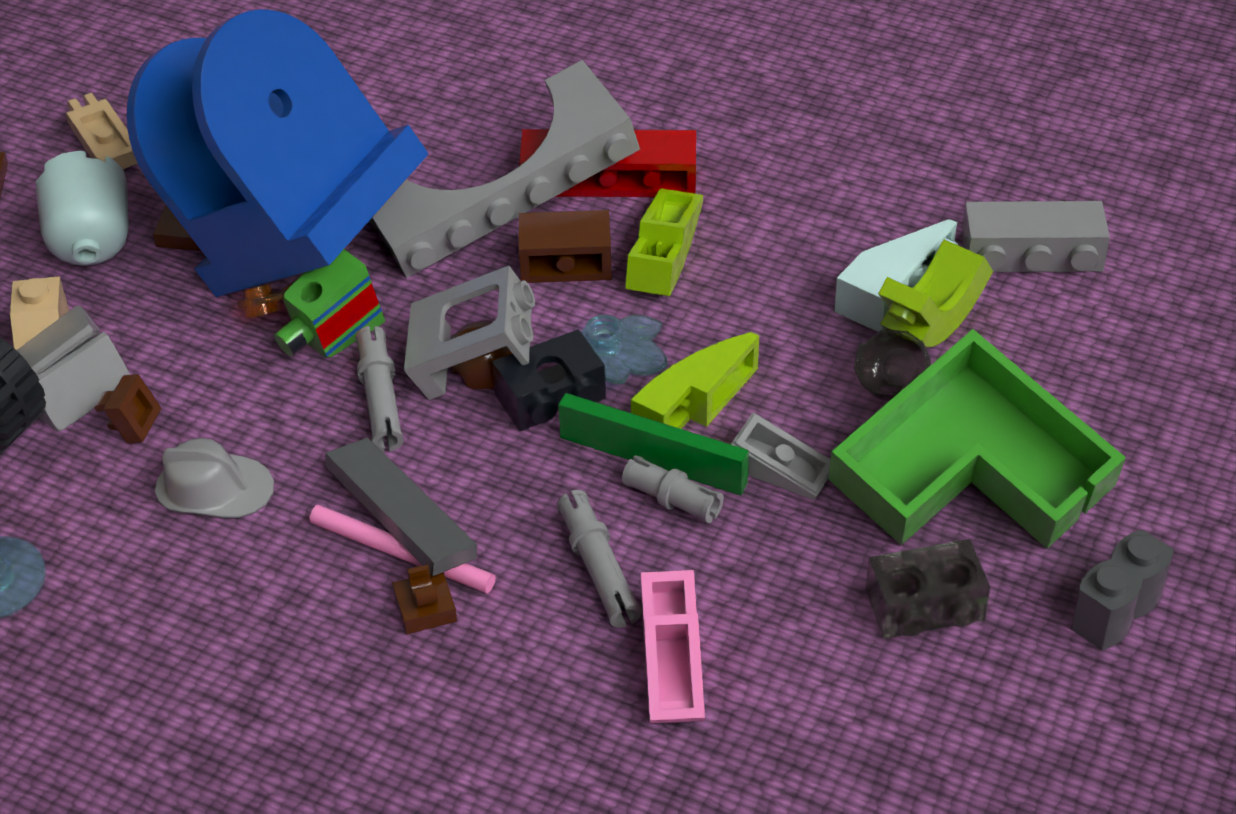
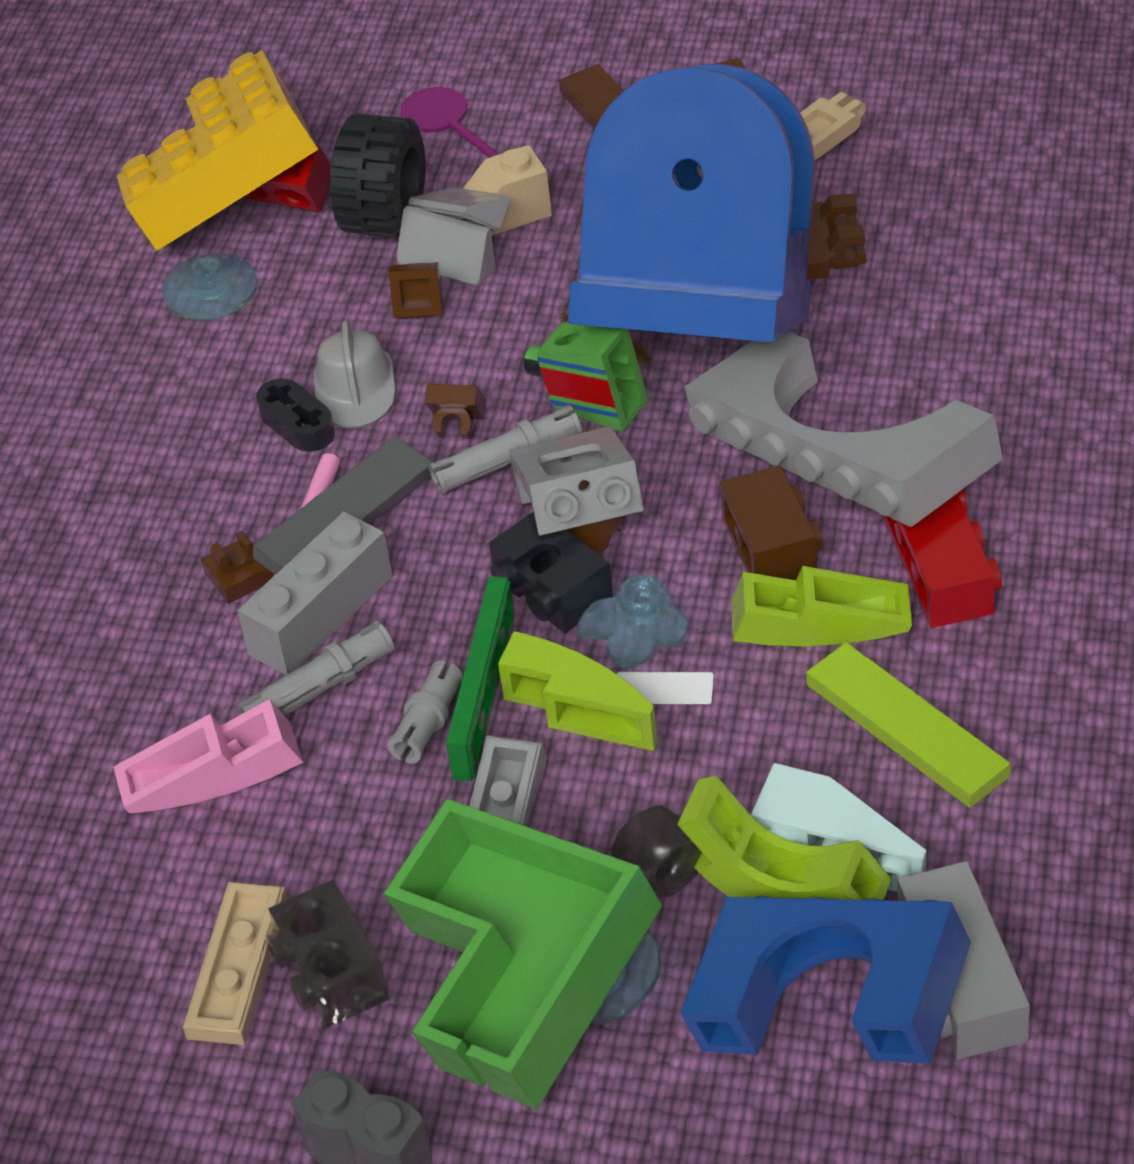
camera: 80 degrees right, 0 degrees up
none -> tan tile [183,882,288,1045]
none -> light grey brick [237,511,393,675]
none -> black beam [256,378,335,452]
none -> reddish brown tile [425,383,487,439]
none -> white sticker [617,672,714,704]
none -> blue arch [680,896,971,1064]
none -> lime tile [806,642,1011,808]

